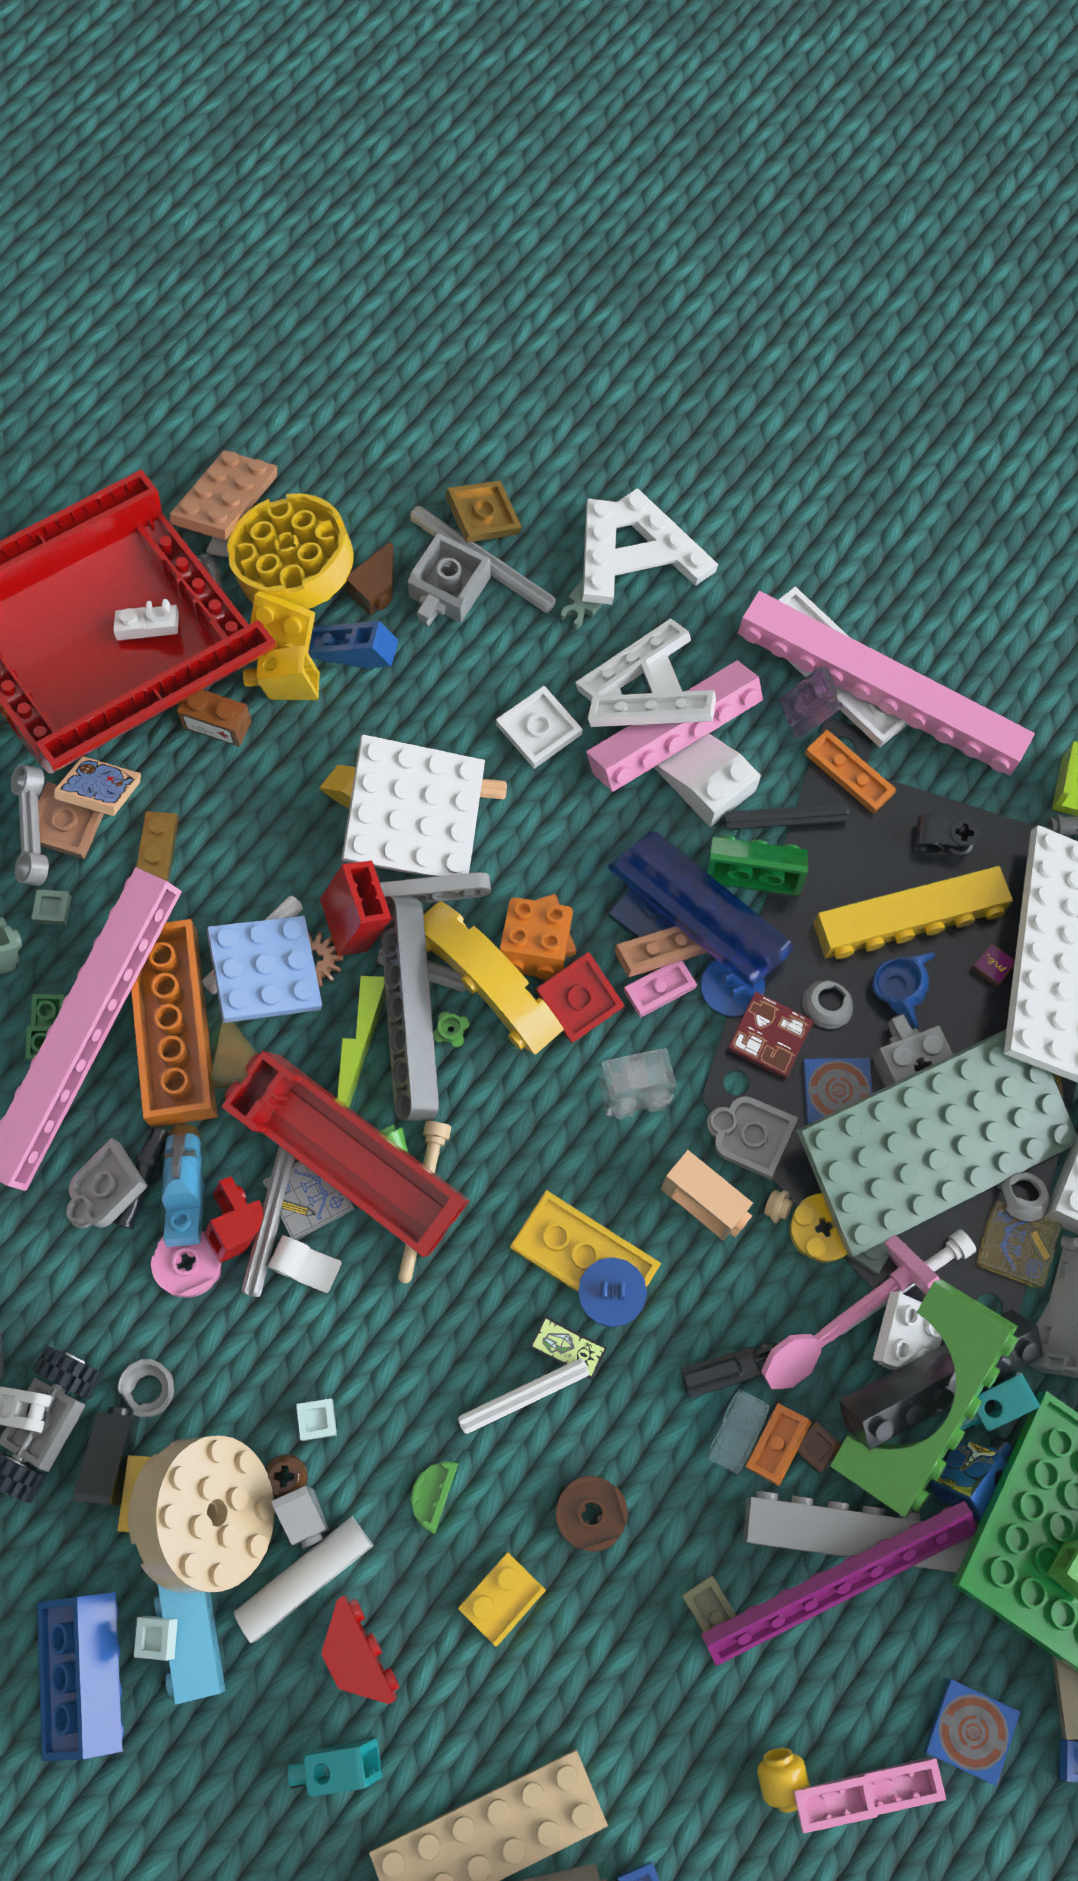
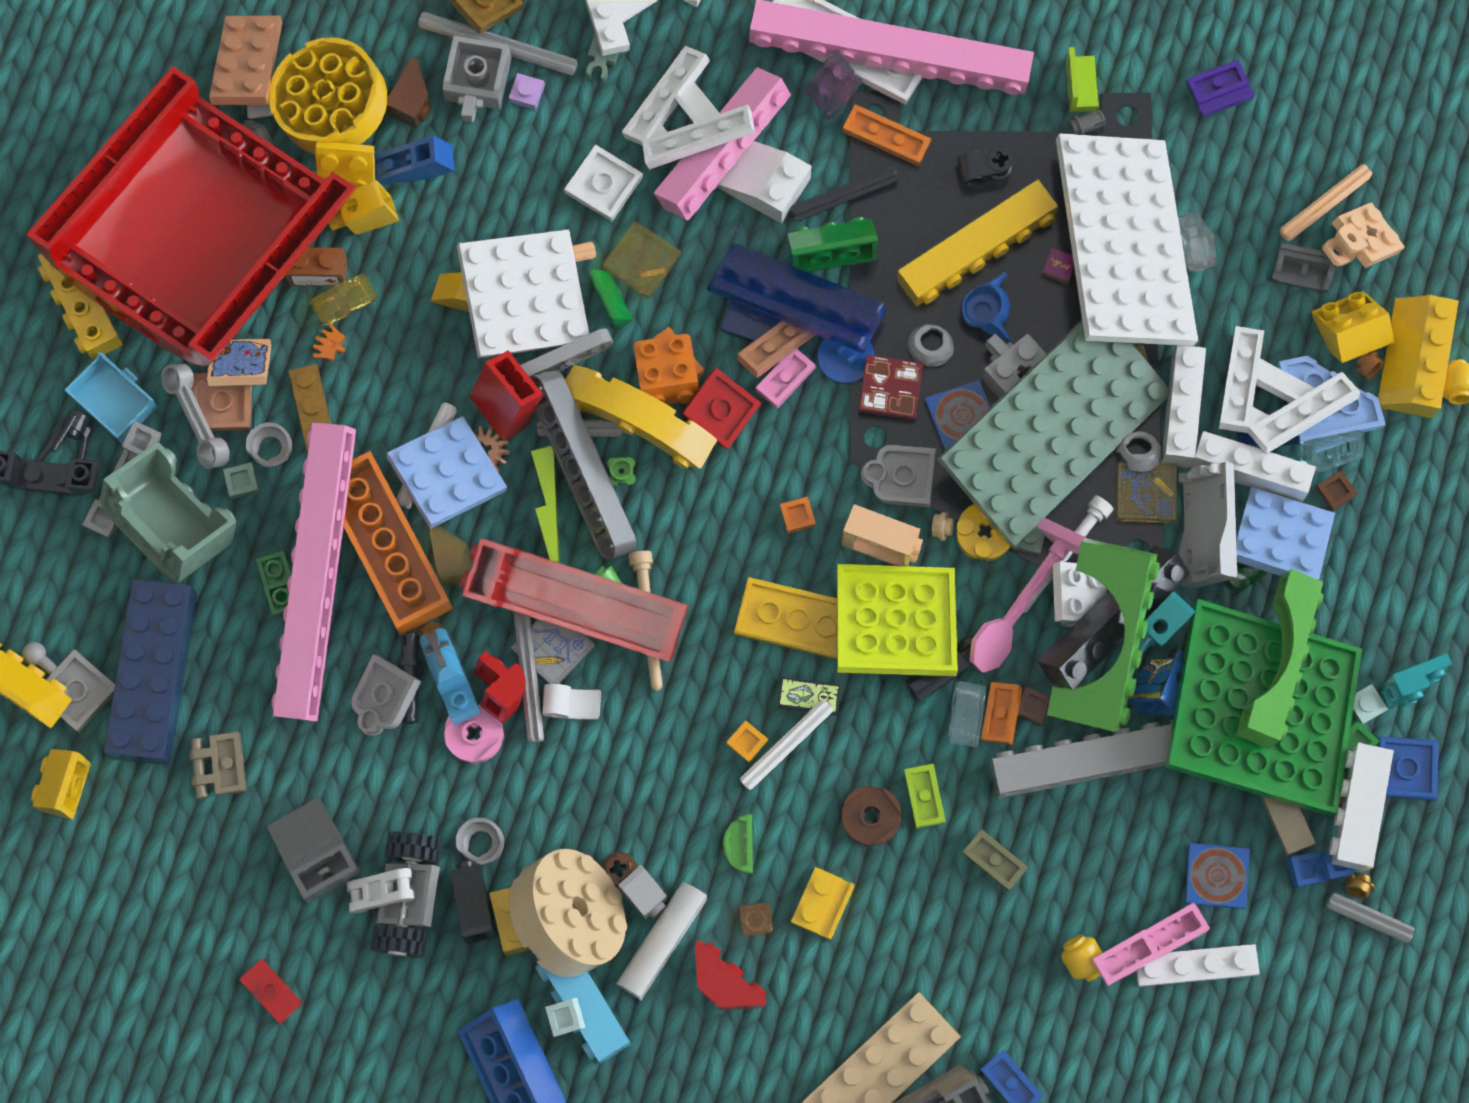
camera: 15 degrees left, 5 degrees up
white plate [113,599,179,641] -> none
teal torso [288,1737,383,1797] -> none
light aqua plate [296,1399,337,1441] -> none
blue piece [578,1257,647,1327] -> none
clear brick [598,1048,677,1119] -> none
magenta plate [701,1501,977,1666] -> none
none -> light grey piece [246,422,293,467]
none -> clear yellow slope [310,273,377,326]
none -> orange piece [313,324,346,362]
none -> lavender plate [509,73,545,110]
none -> green slope [588,269,632,329]
none -> clear yellow tile [602,221,682,299]
none -> light orange plate [726,720,768,763]
none -> clear orange tile [740,902,773,937]
none -> orange plate [780,496,816,534]
none -> neon yellow plate [837,564,958,676]
none -> lime plate [904,764,946,829]
none -> white plate [1136,944,1260,987]

